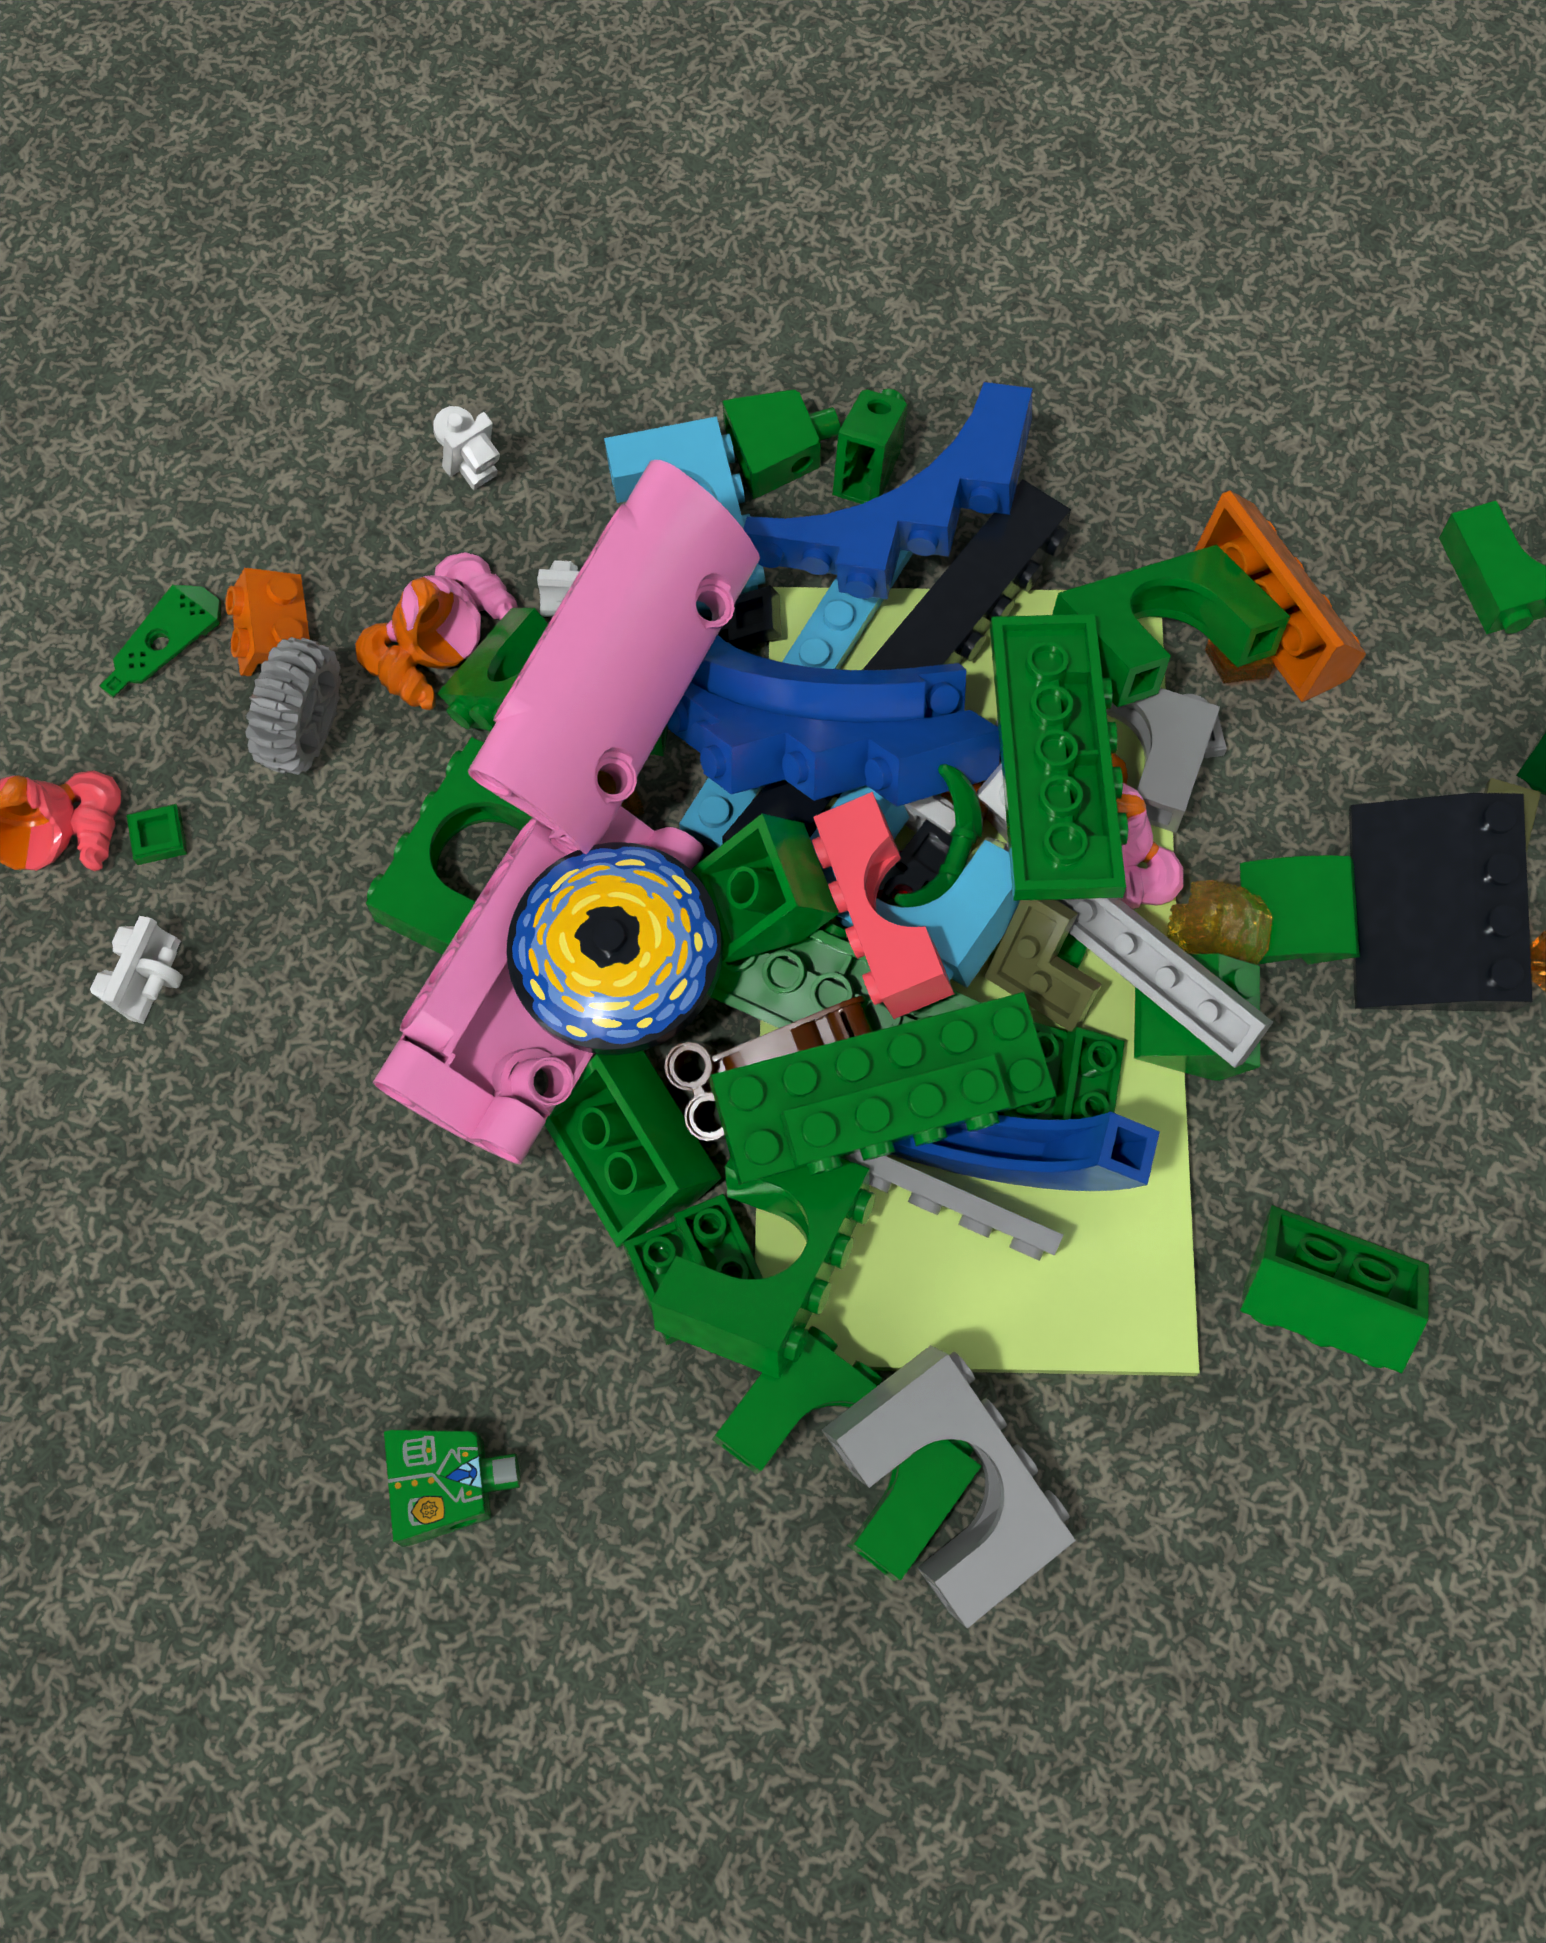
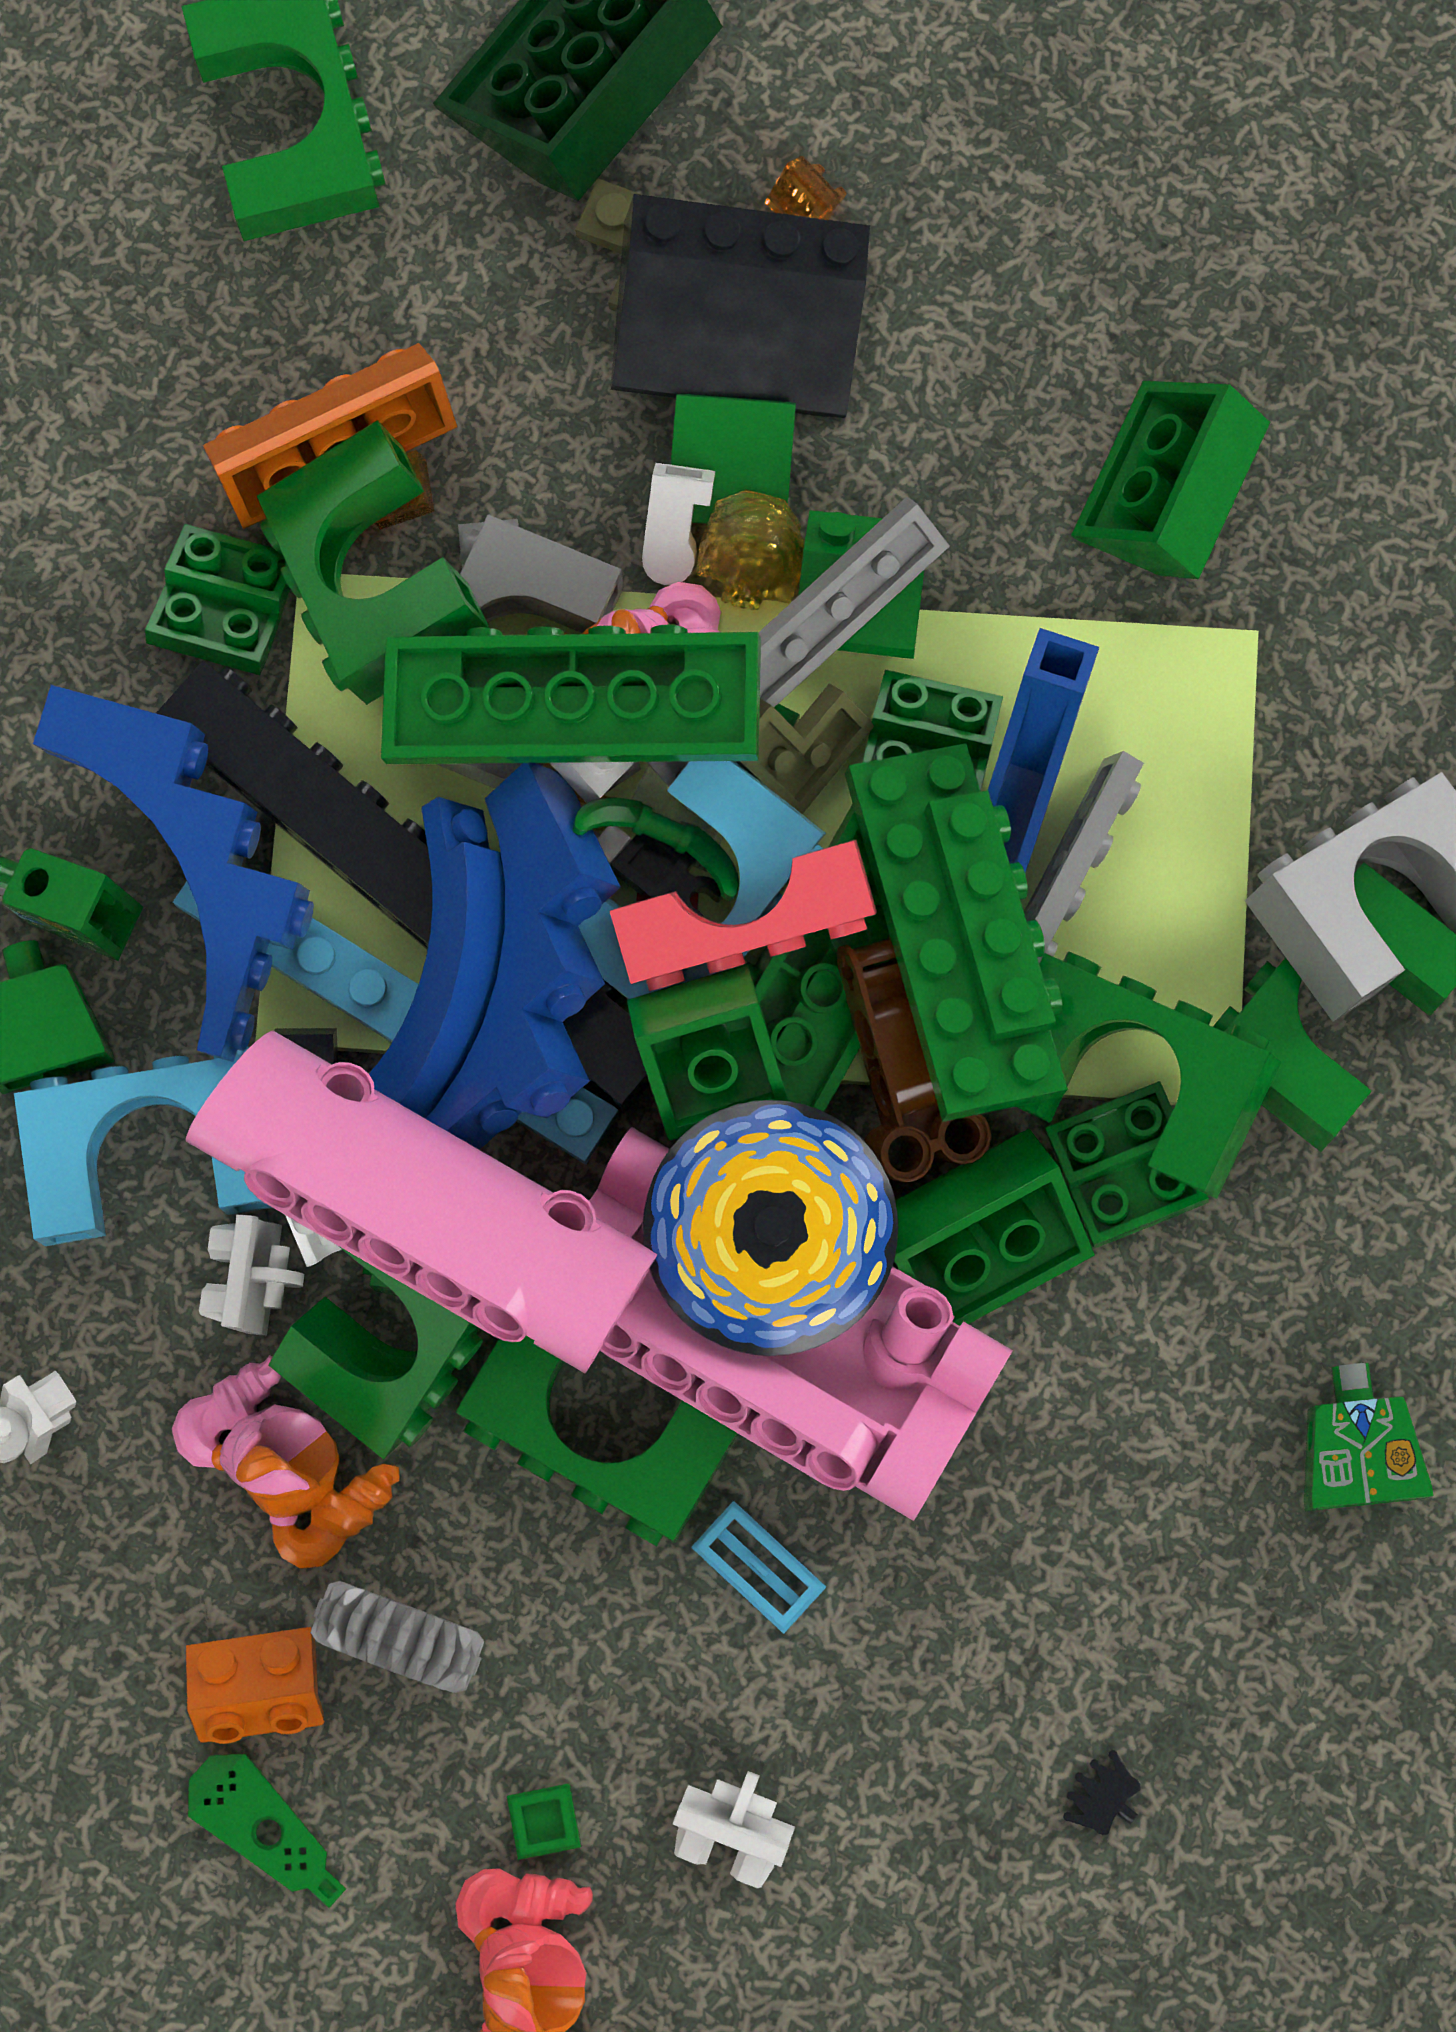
camera: 85 degrees left, 10 degrees up
none -> green slope [145,524,290,675]
none -> white leg [642,463,715,585]
none -> medium azure tile [691,1501,826,1634]
none -> black piece [1063,1750,1141,1835]

